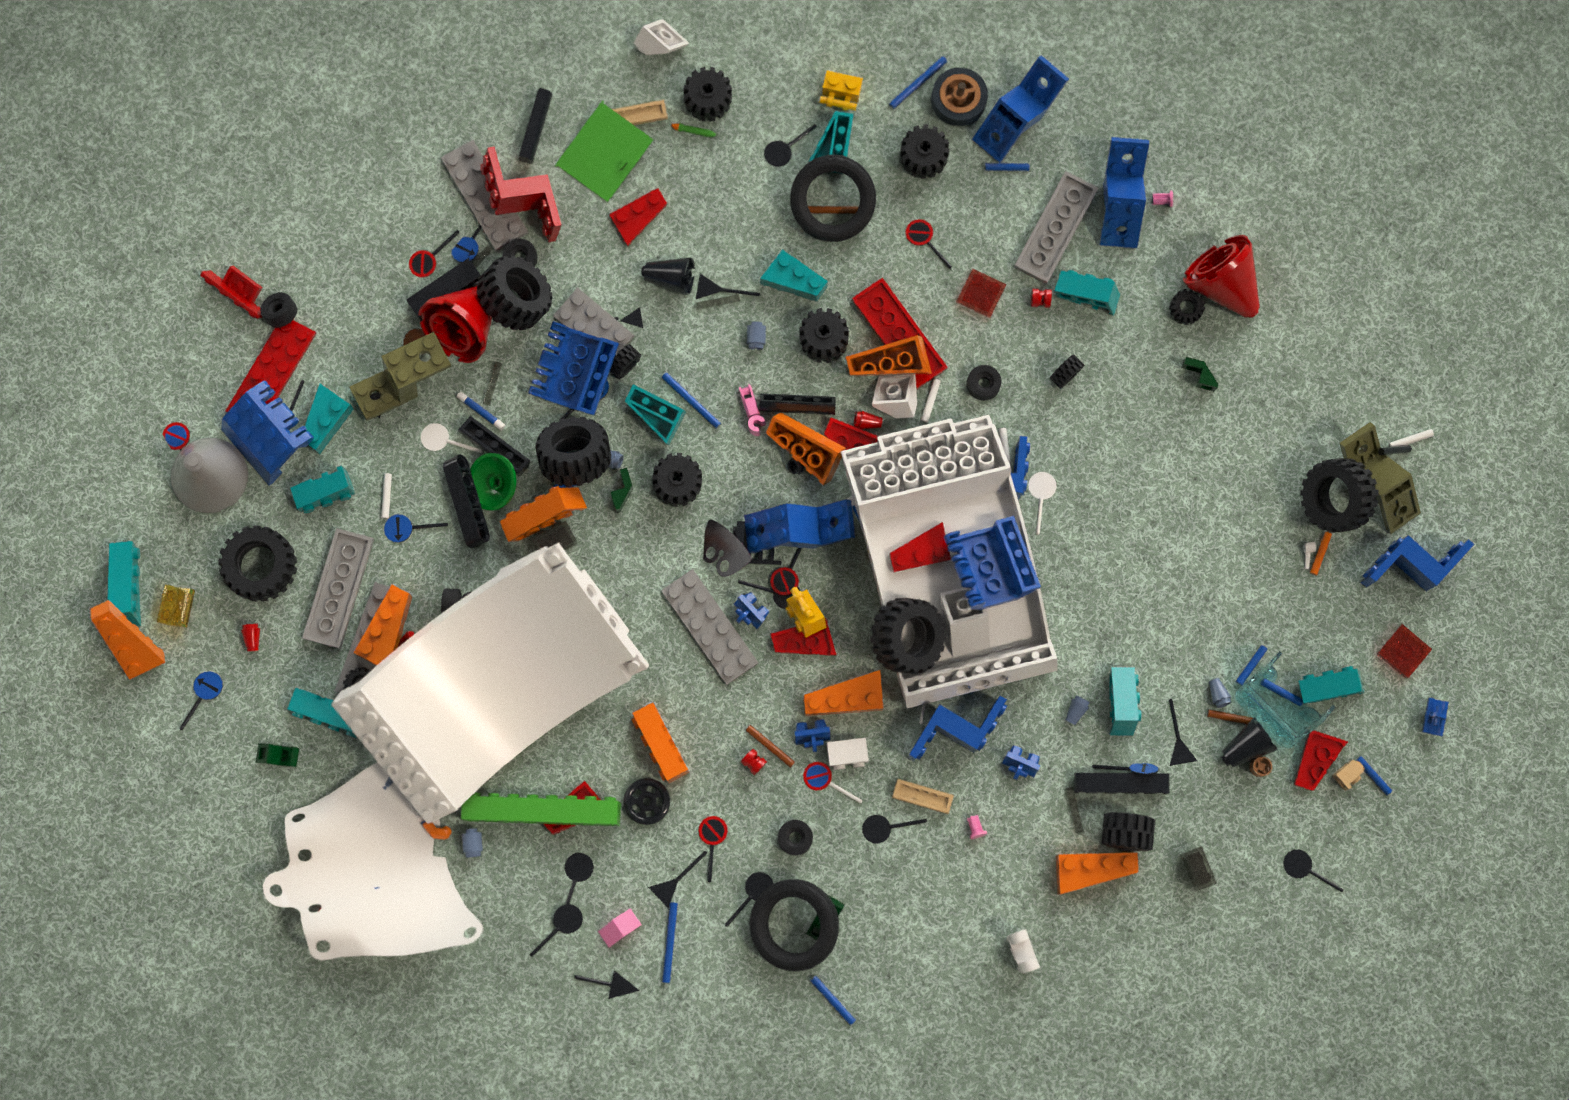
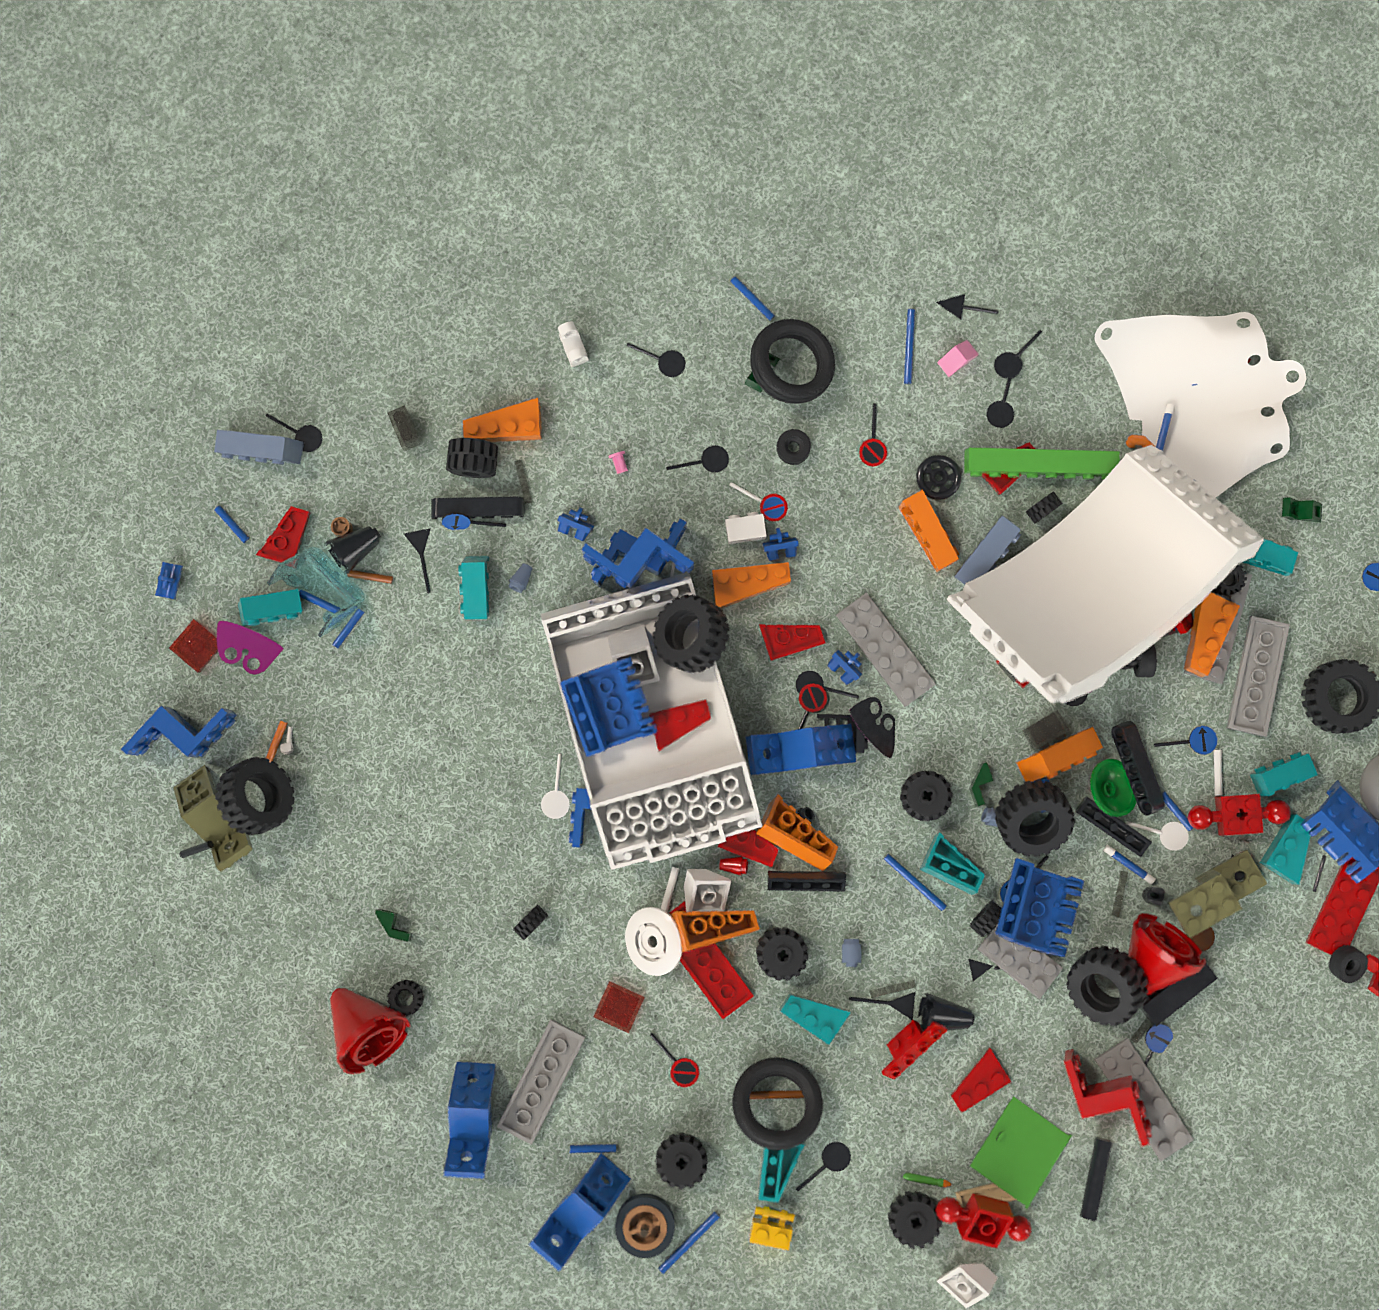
camera: 175 degrees left, 5 degrees up
red cone [241,623,260,652] -> none
piece [409,230,459,277] -> none
sand blue brick [462,829,483,858] -> none
black tyre [503,238,538,267] -> none
black piece [648,851,707,908] -> none
black piece [725,872,774,927] -> none
bright pink piece [739,384,766,436] -> none
red wheel [740,748,767,776] -> none
dark orange bar [746,725,795,768] -> none
yellow brick [786,587,826,637] -> none
tan plate [892,779,954,814] -> none
black tyre [967,365,1002,401] -> none
white piece [999,428,1012,472] -> none
red wheel [1031,288,1052,308] -> none
teal wedge [1054,270,1120,316] -> none
bright pink piece [1153,190,1173,207] -> none
sand blue cone [1209,678,1232,708] -> none
tan brick [1332,759,1365,791] -> none
white piece [1389,429,1434,447] -> none
none -> sand blue wedge [214,430,304,465]
none -> magenta piece [217,621,284,675]
none -> blue bracket [581,528,694,589]
none -> white piece [625,907,683,976]
none -> black piece [626,343,686,378]
none -> red bracket [881,1020,947,1079]
none -> red brick [936,1193,1032,1248]
none -> sand blue wedge [954,515,1021,585]
none -> black tyre [1026,491,1063,524]
none -> black hinge [1142,886,1165,905]
none -> blue bar [1156,404,1174,453]
none -> blue piece [1162,791,1193,831]
none -> red brick [1188,794,1291,836]

